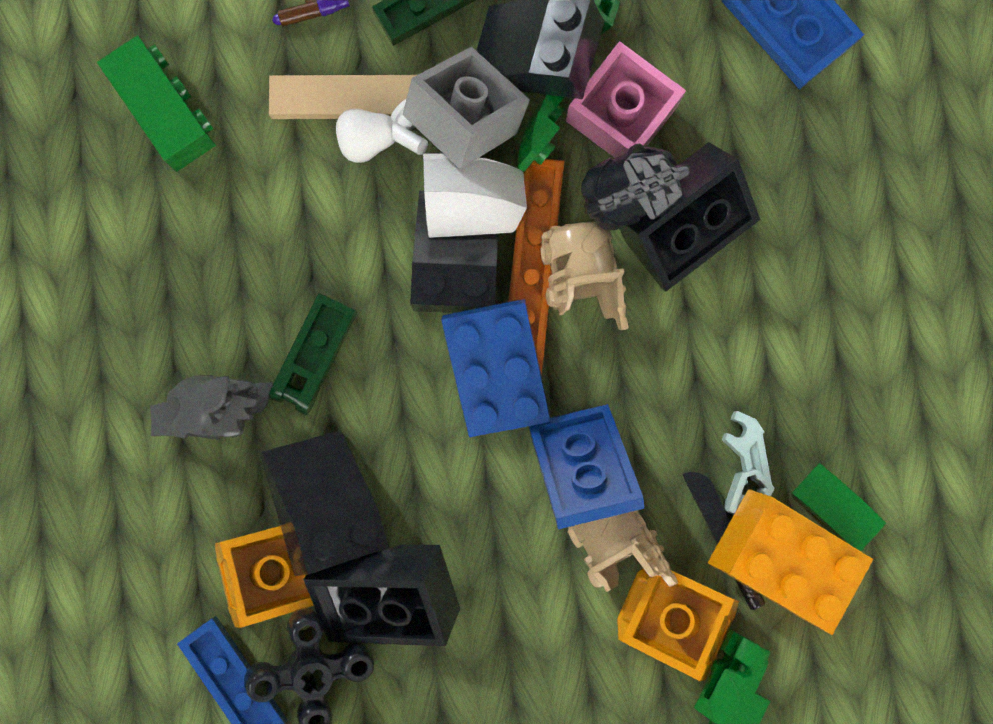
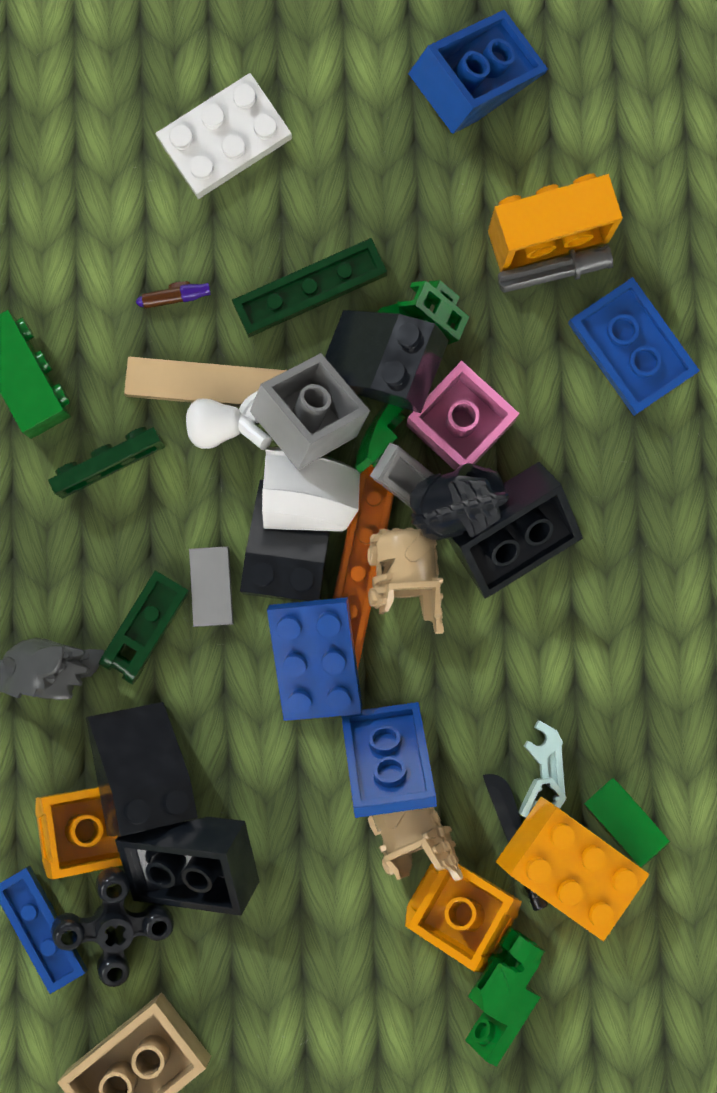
camera: 10 degrees right, 0 degrees up
none -> dark green plate [48,427,165,499]
none -> light grey tile [189,546,234,627]
none -> light grey tile [370,443,434,508]

